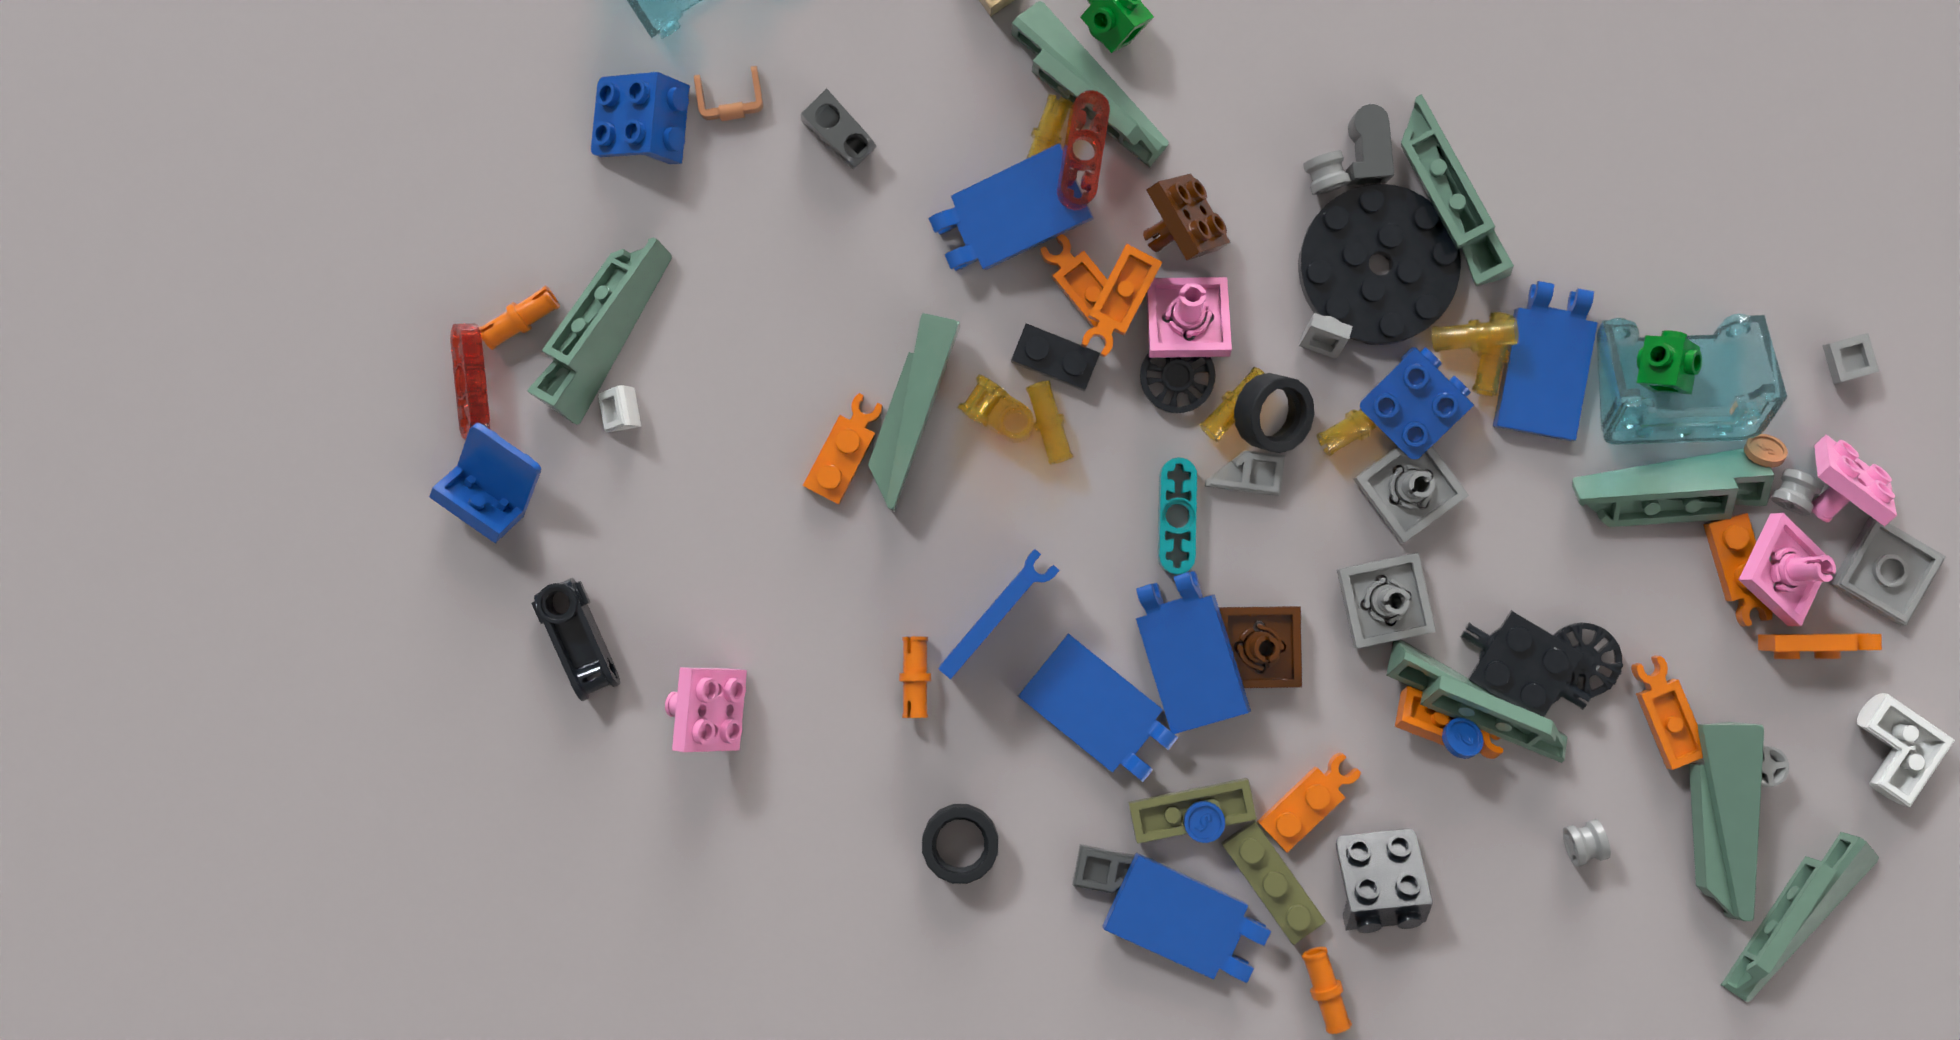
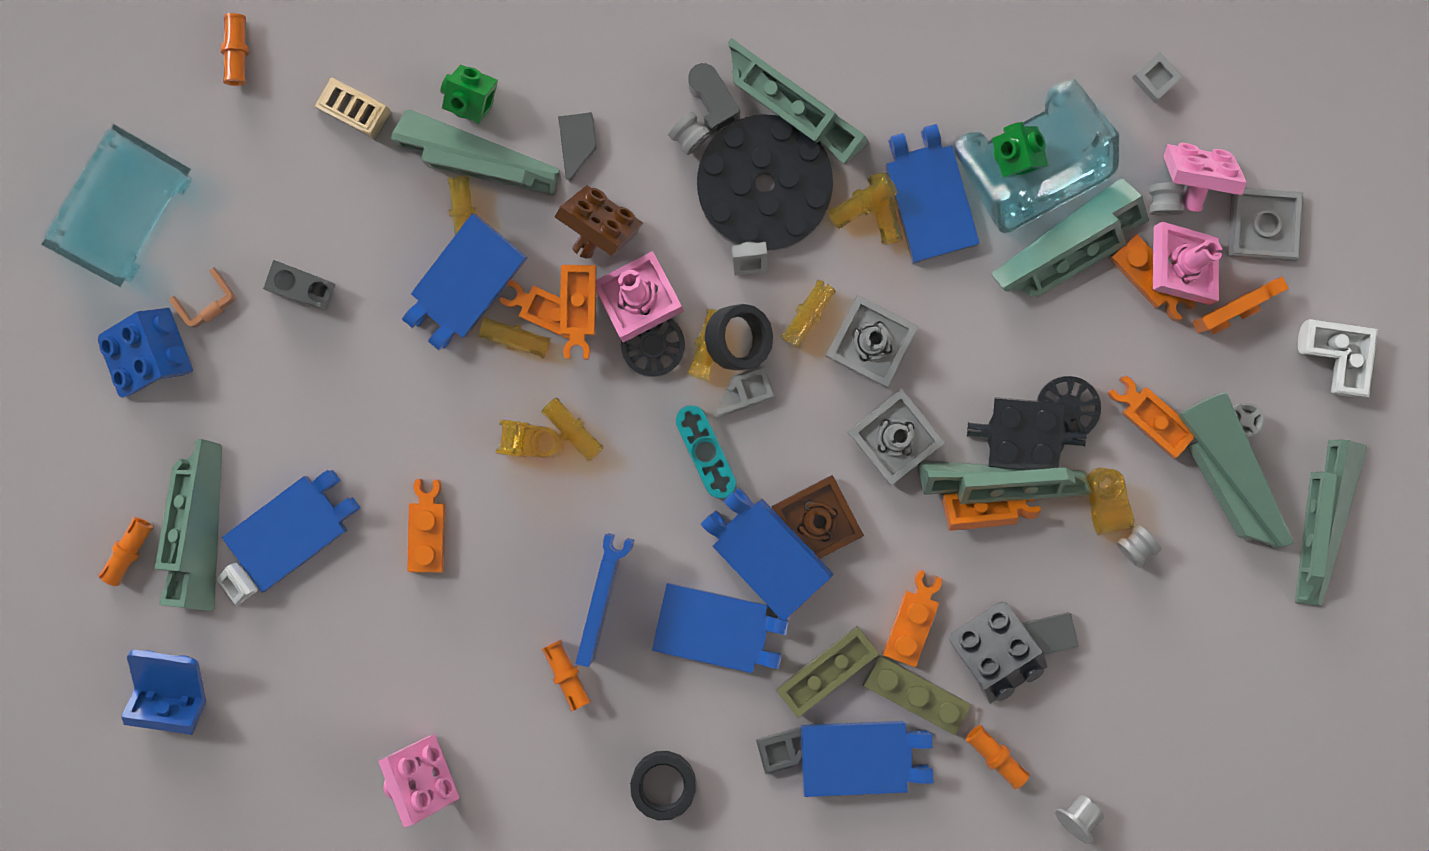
camera: 20 degrees left, 0 degrees up
clear red beam [450,323,490,440] -> none
black piece [531,578,620,701] -> none
sand green wedge [868,313,960,511] -> none
black plate [1011,323,1100,392] -> none
clear red beam [1057,90,1110,210] -> none
blue piece [1184,801,1225,843] -> none
blue bracket [1360,347,1474,459] -> none
blue piece [1442,718,1484,759] -> none
nougat piece [1744,433,1788,467] -> none
none -> blue tile [221,470,361,592]
none -> clear yellow pin [478,317,551,359]
none -> dark grey tile [558,112,597,181]
none -> dark grey tile [1022,612,1079,655]
none -> clear yellow piece [1087,467,1134,536]

